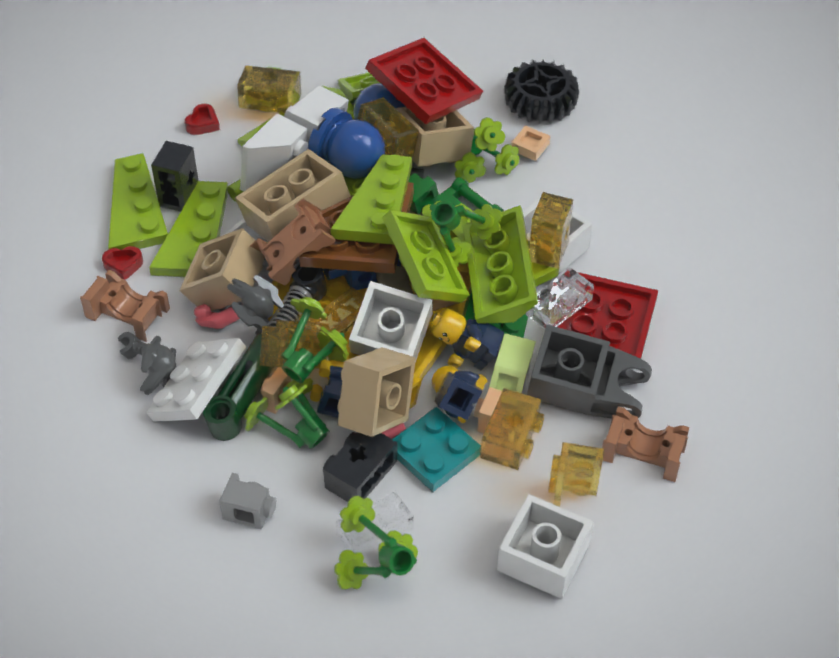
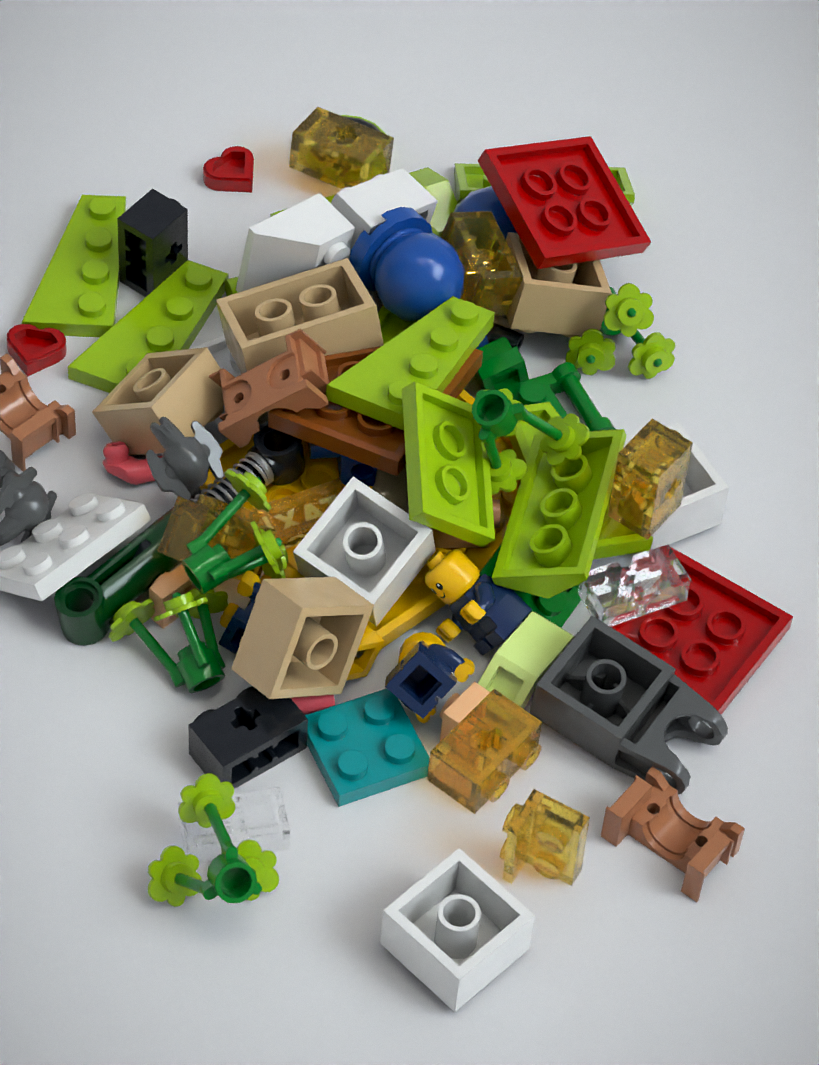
camera: 15 degrees right, 0 degrees up
light grey brick [219,473,277,530] -> none
black gear [504,59,579,124] -> none
light nougat plate [511,125,550,161] -> none

